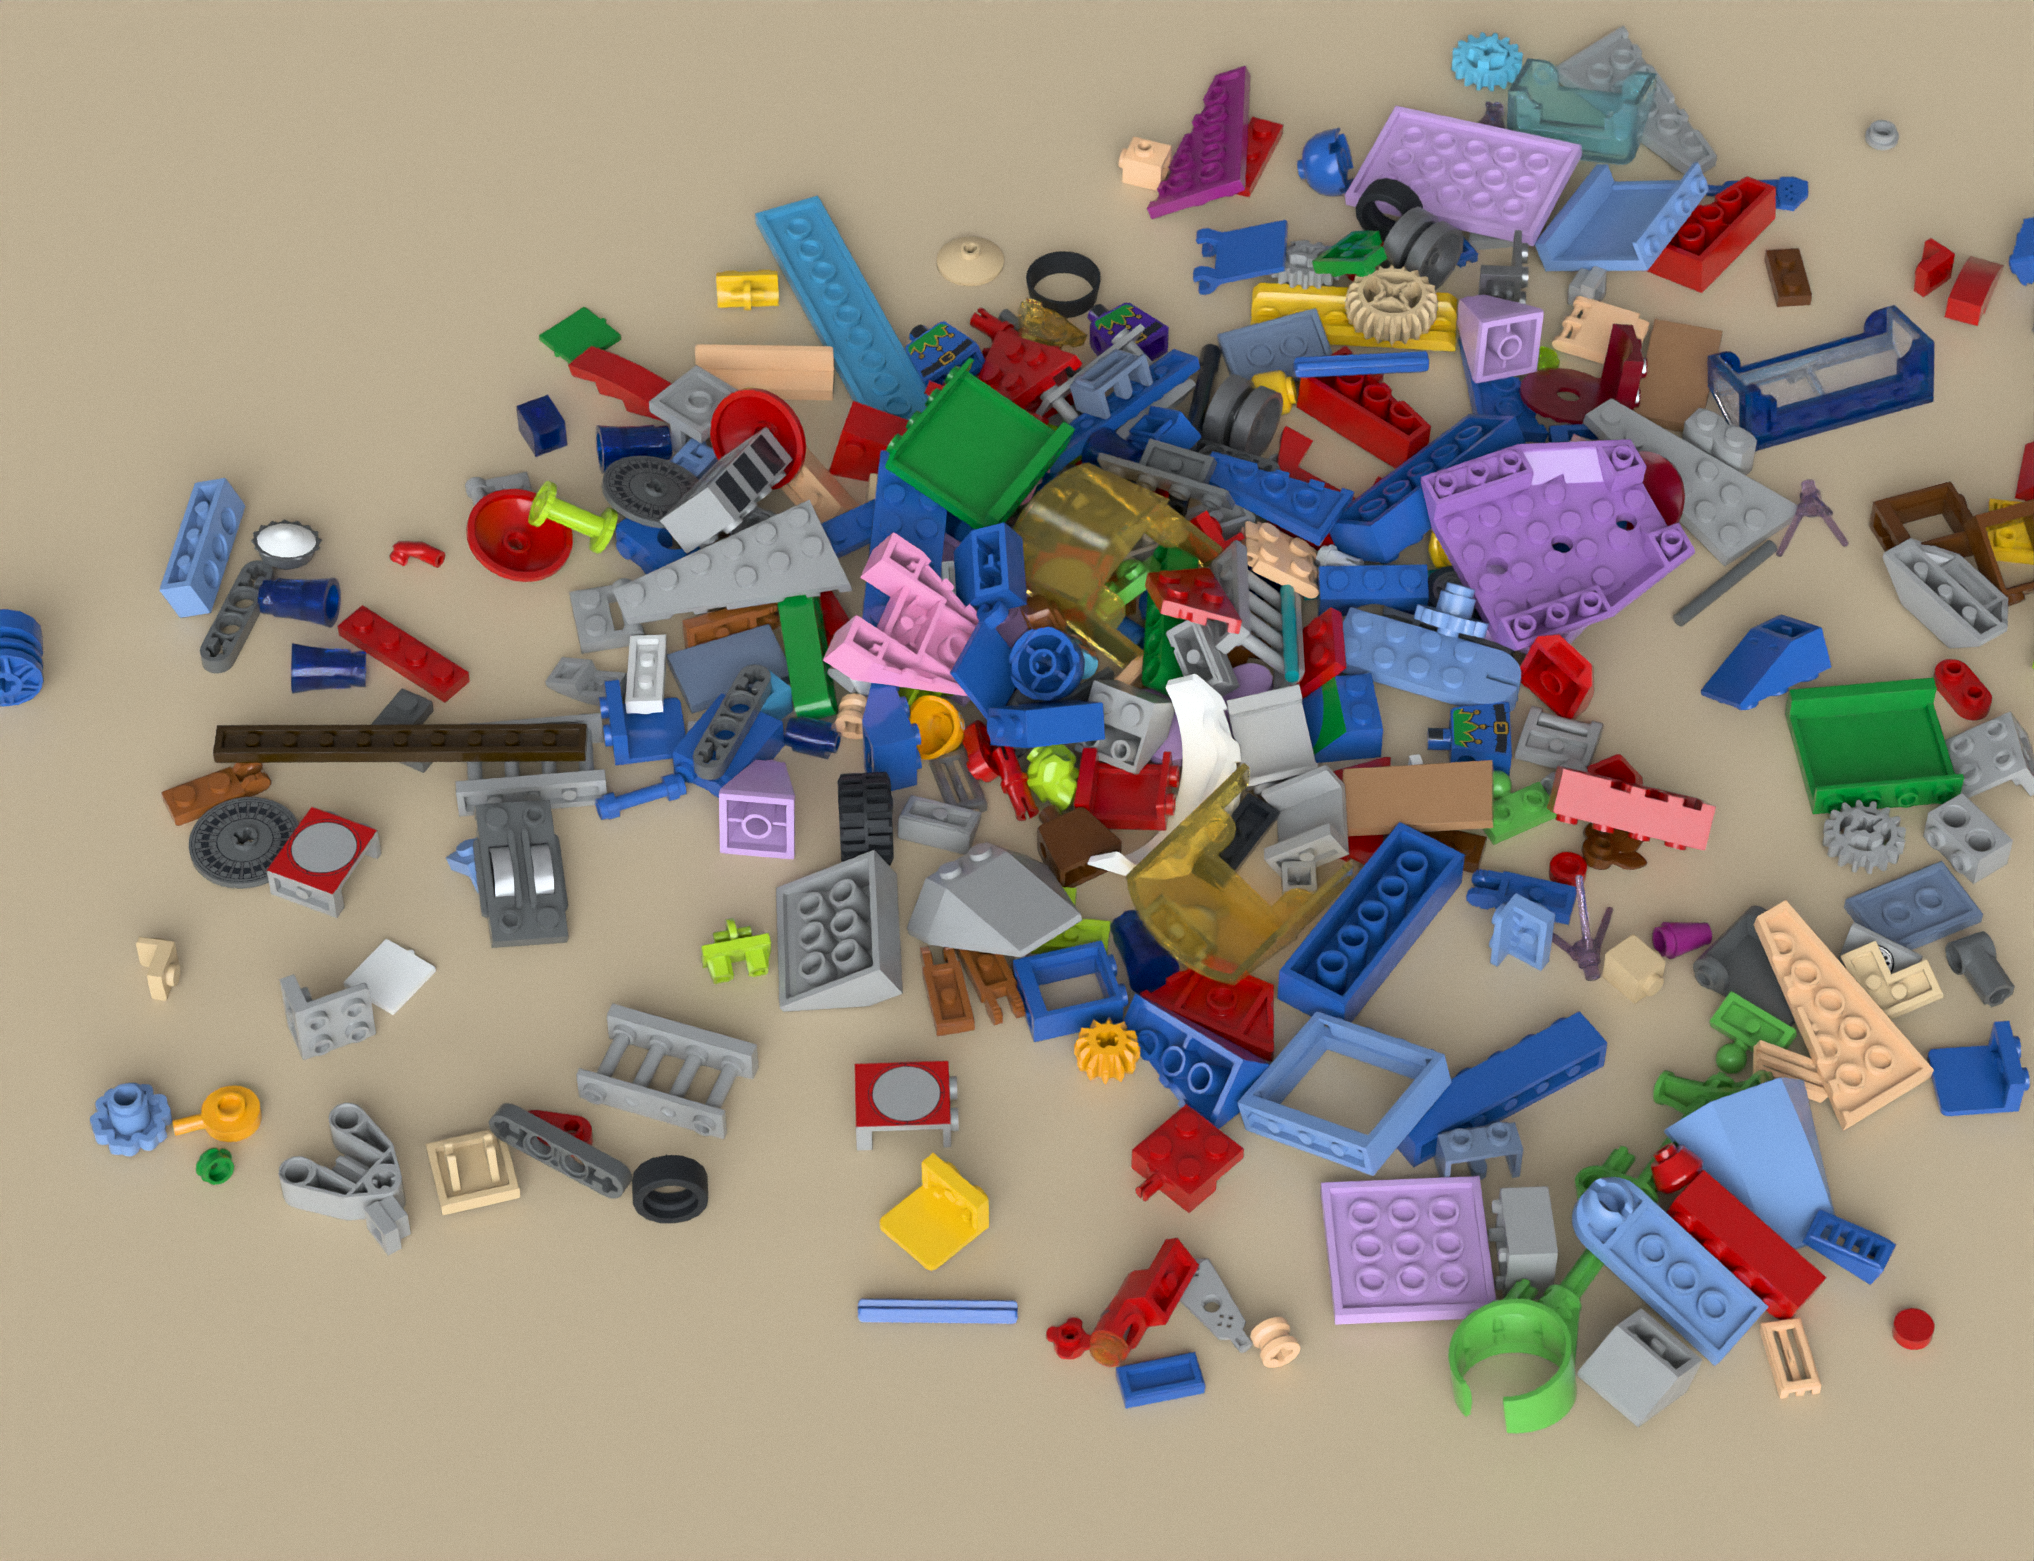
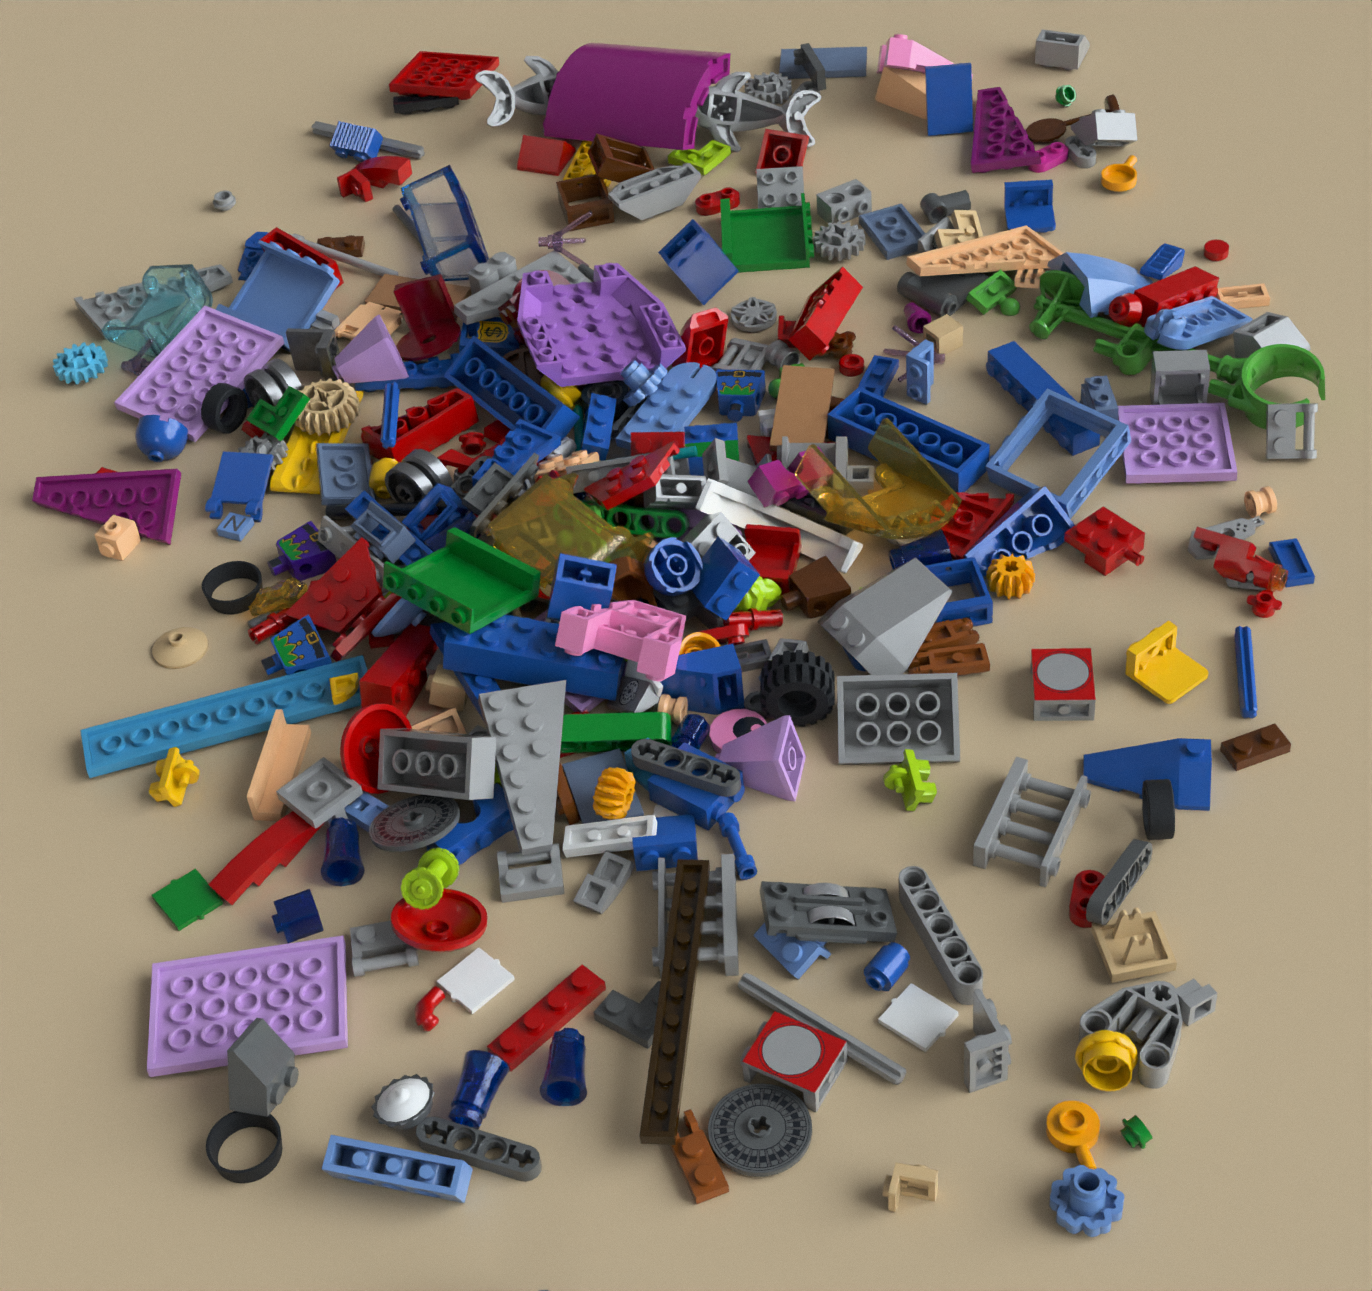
camera: 80 degrees left, 5 degrees down
blue flag [950,601,1016,720] -> none
none -> lavender plate [147,936,348,1077]
none -> black tyre [206,1111,283,1183]
none -> medium blue tile [216,512,254,541]
none -> dark grey slope [227,1018,299,1117]
none -> light grey bar [289,233,398,276]
none -> yellow tile [329,672,359,705]
none -> white piece [437,948,515,1014]
none -> red plate [459,432,486,455]
none -> light orange gear [593,767,636,820]
none -> bright pink tile [709,709,767,753]
none -> light grey wheel [731,297,777,332]
none -> light grey axle [738,973,906,1085]
none -> magenta arch [747,446,836,507]
none -> blue brick [864,942,910,991]
none -> light grey beam [898,866,983,1005]
none -> yellow piece [1075,1030,1138,1092]
none -> blue wedge [1083,738,1212,811]
none -> reddish brown plate [1220,723,1291,771]
none -> light grey plate [1266,403,1318,459]

